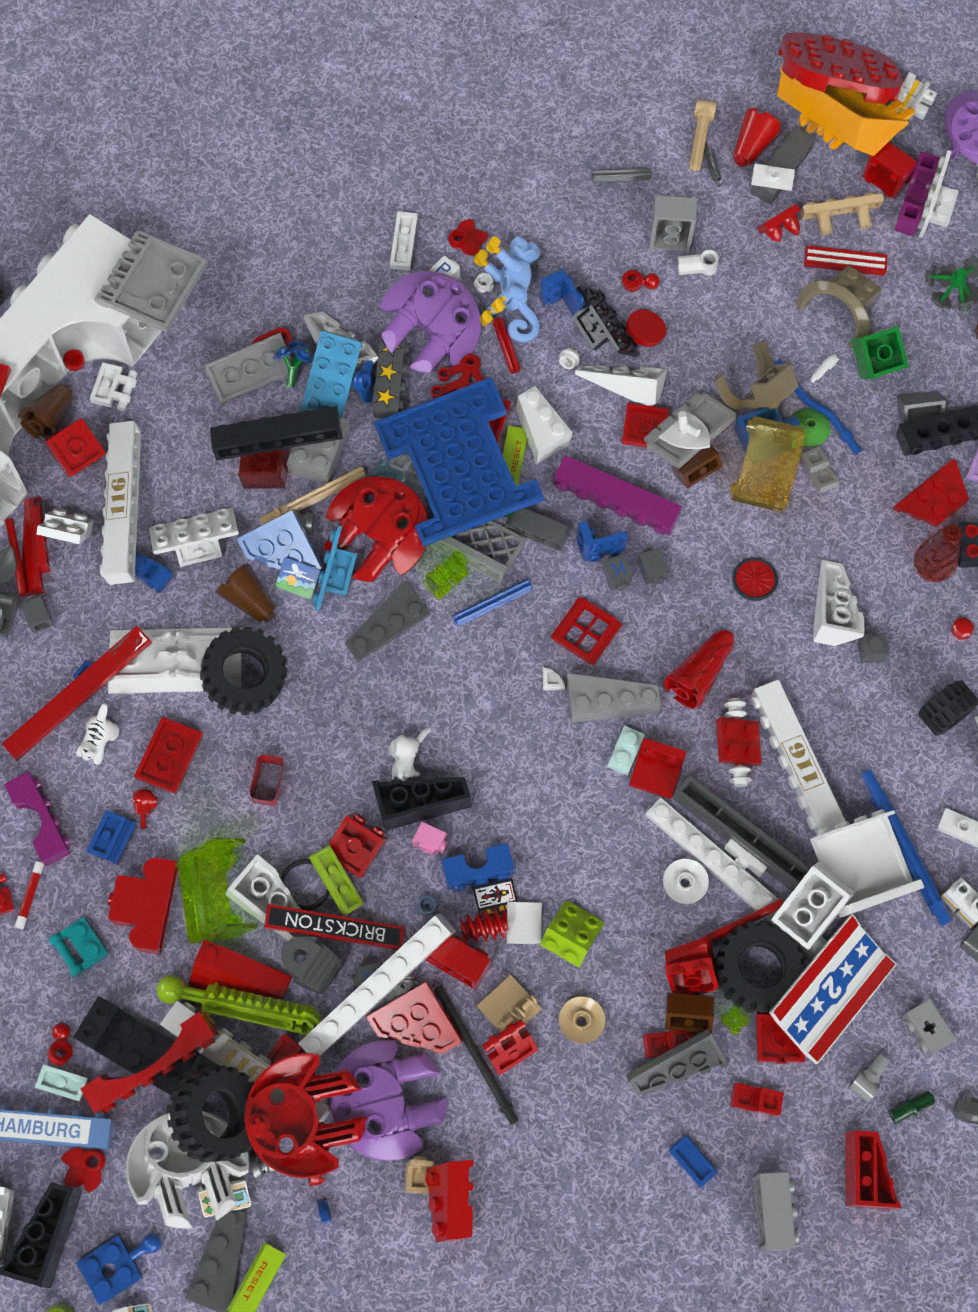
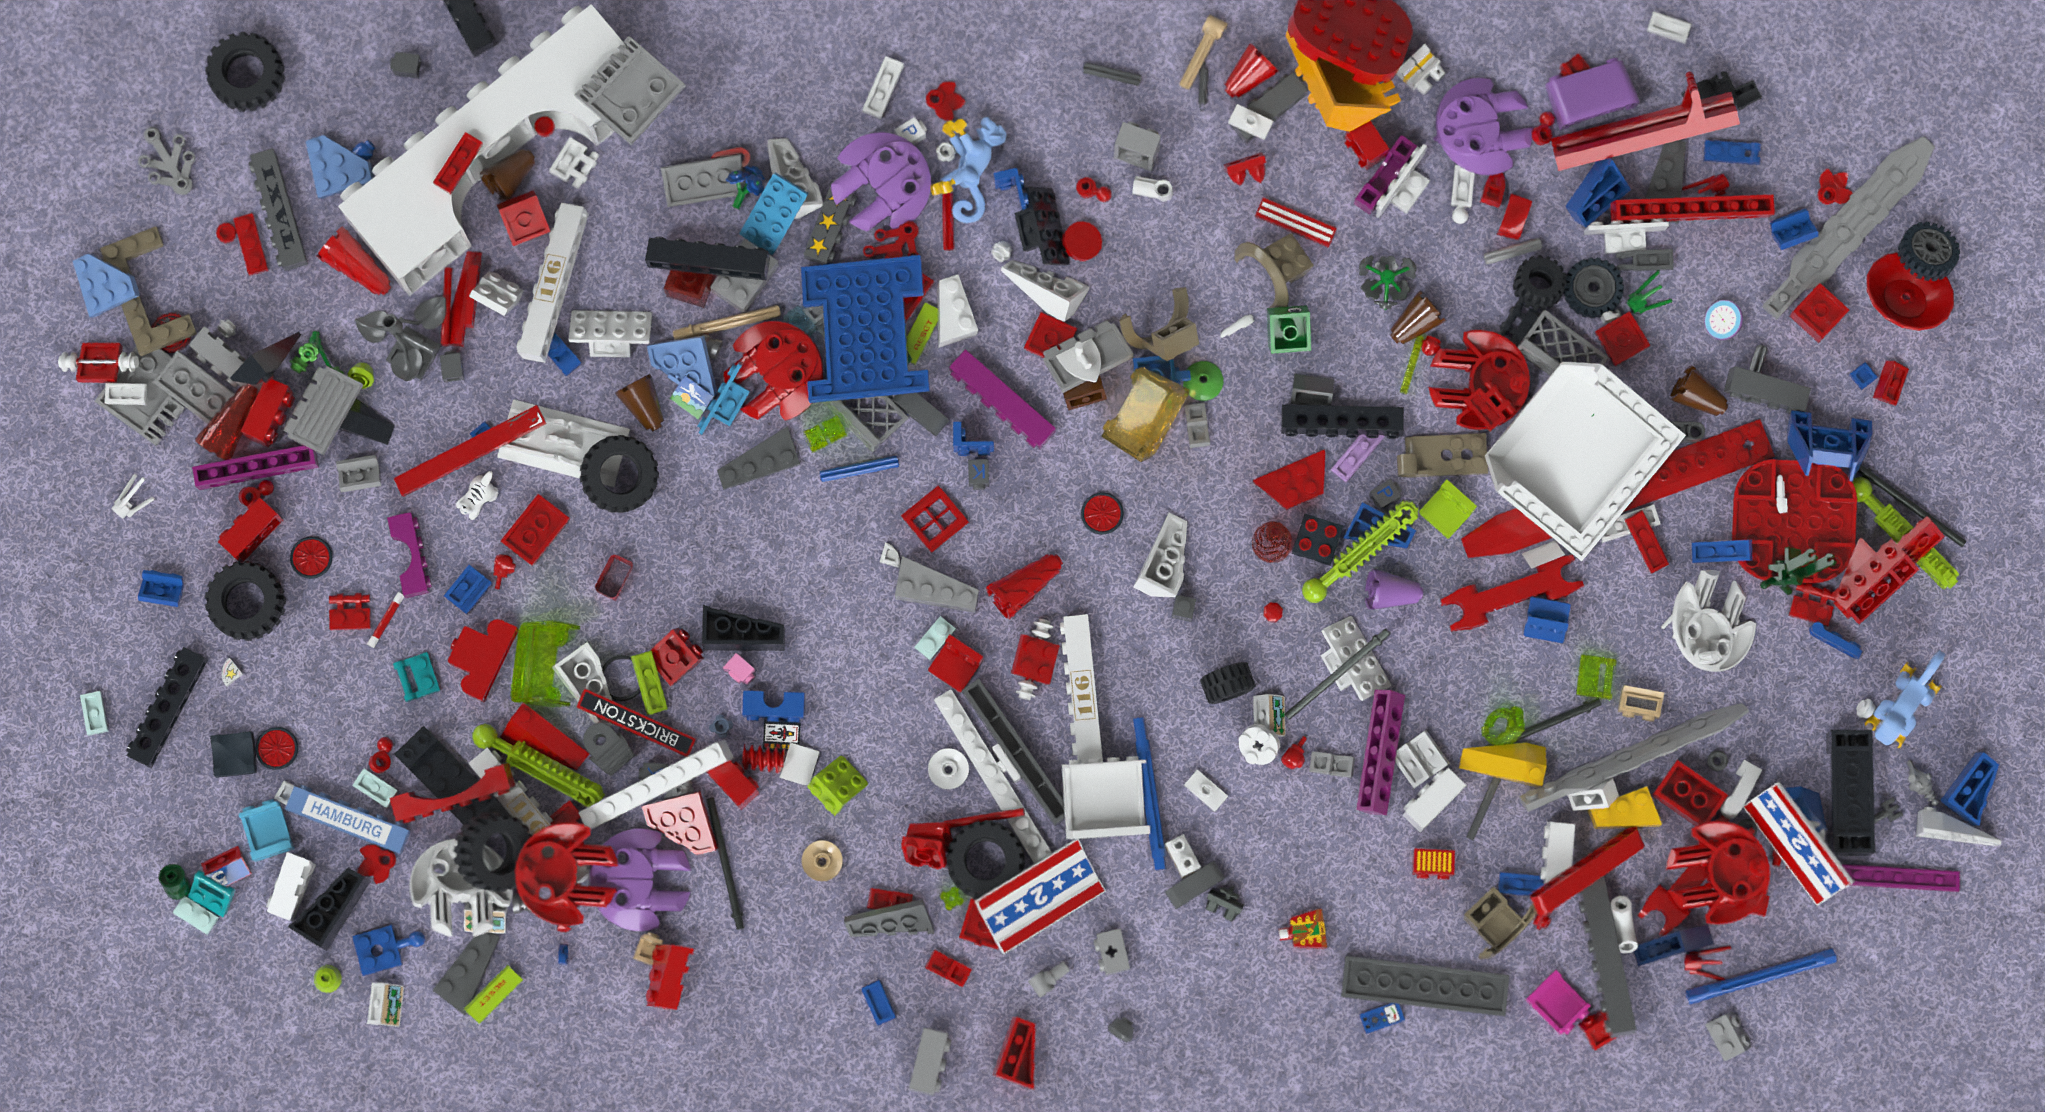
camera: 20 degrees right, 10 degrees up
blue plate [352,361,376,403] -> none
white animal [389,727,431,781] -> none
tan hinge [477,975,542,1040] -> none
red plate [482,1019,538,1076] -> none
dark grey brick [637,548,668,585] -> none
reddish brown brick [665,993,714,1033] -> none
white brick [771,862,855,950] -> none
blue bar [774,359,862,455] -> none
tan plate [799,192,884,236] -> none
dark green axle [888,1091,935,1125] -> none

